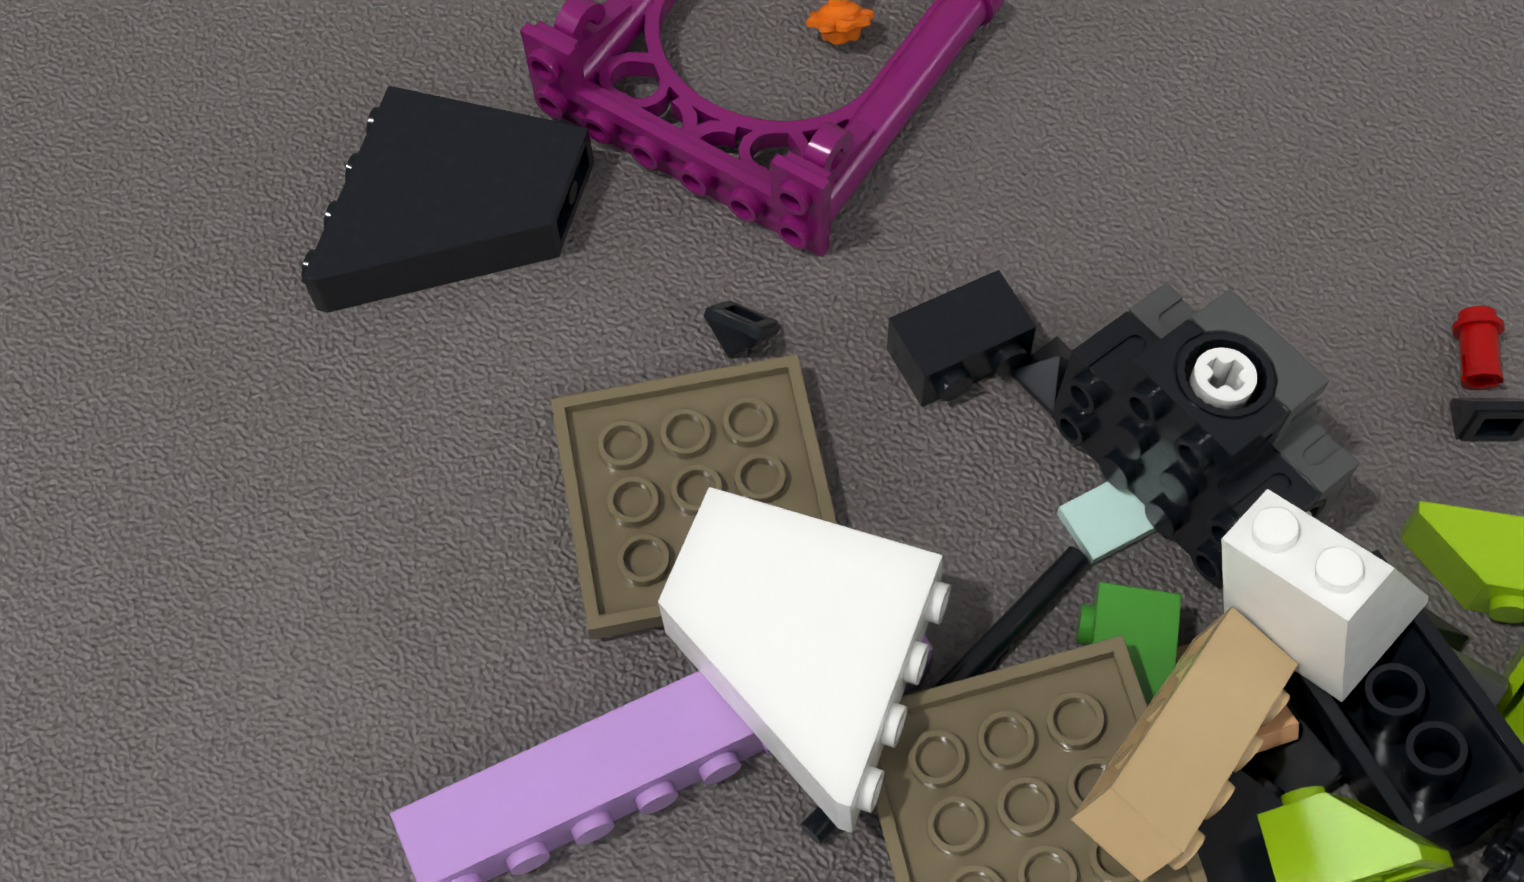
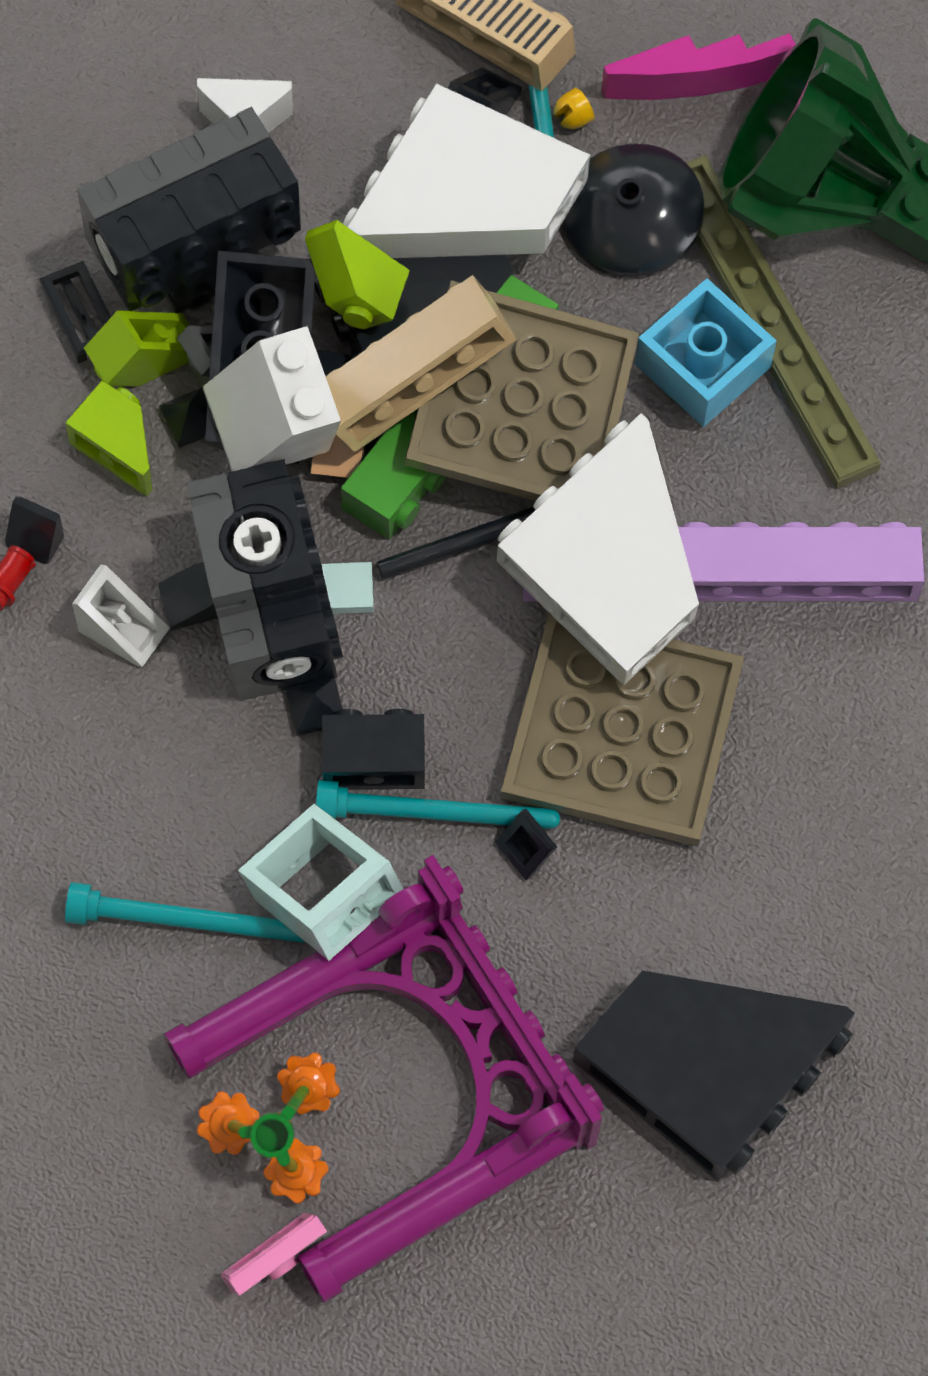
camera: 160 degrees left, 5 degrees up
none -> teal piece [65,882,306,943]
none -> white slope [72,565,170,667]
none -> light aqua window [238,804,403,961]
none -> teal piece [316,780,560,829]

